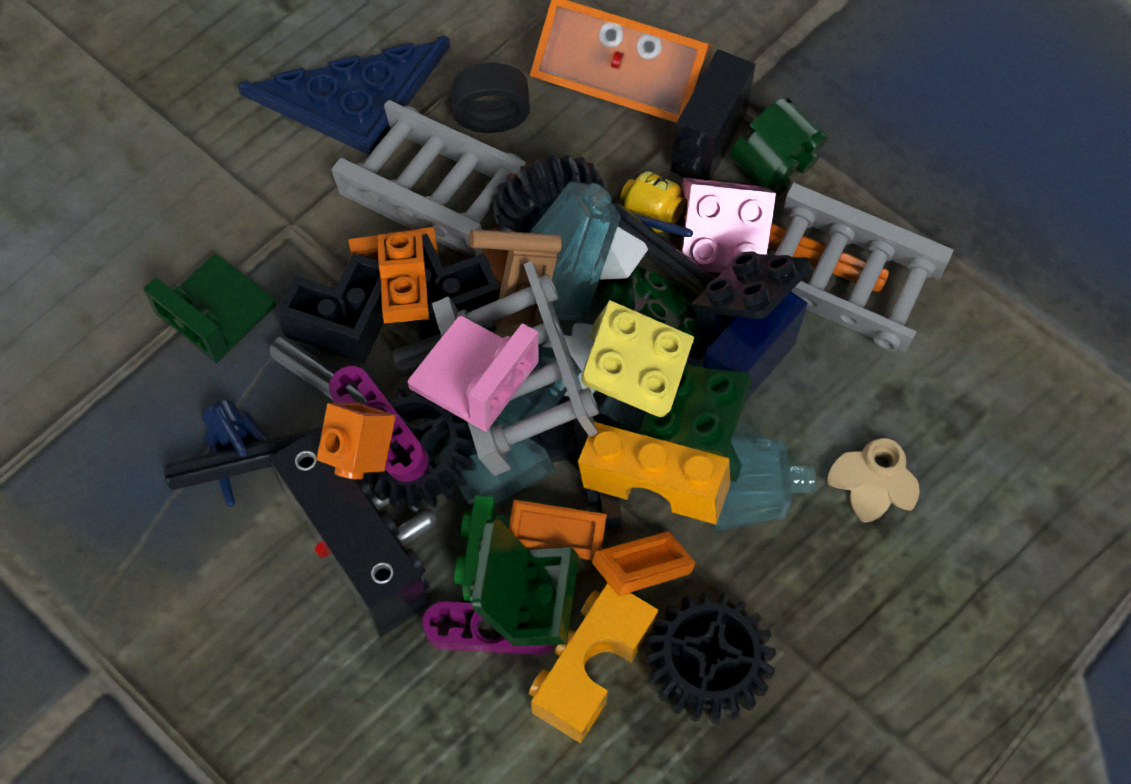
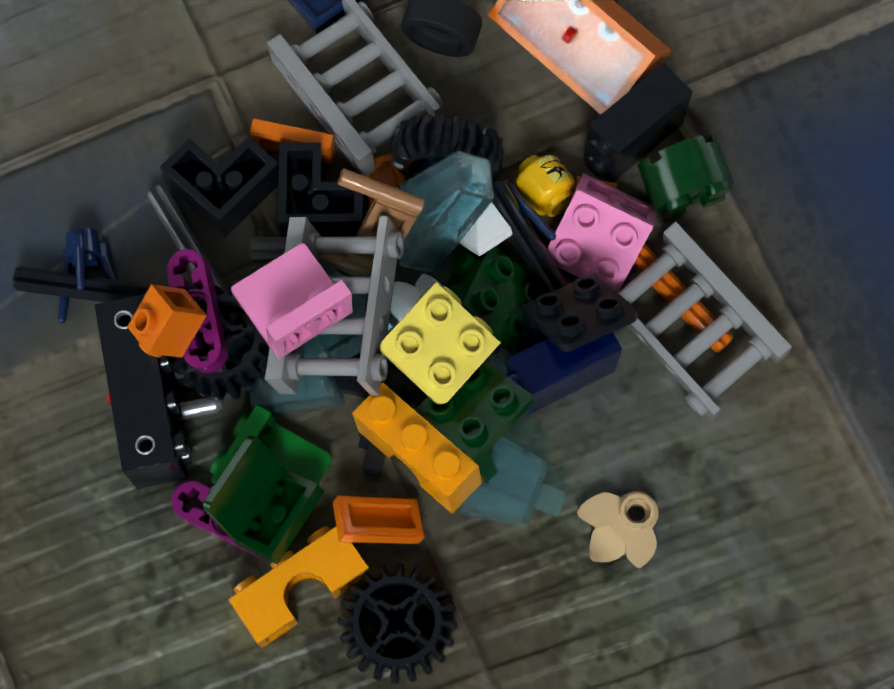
camera: 25 degrees right, 10 degrees up
dark green bracket [143,254,276,363] -> none
orange slope [377,231,429,324] -> none
orange tile [509,500,607,560] -> none

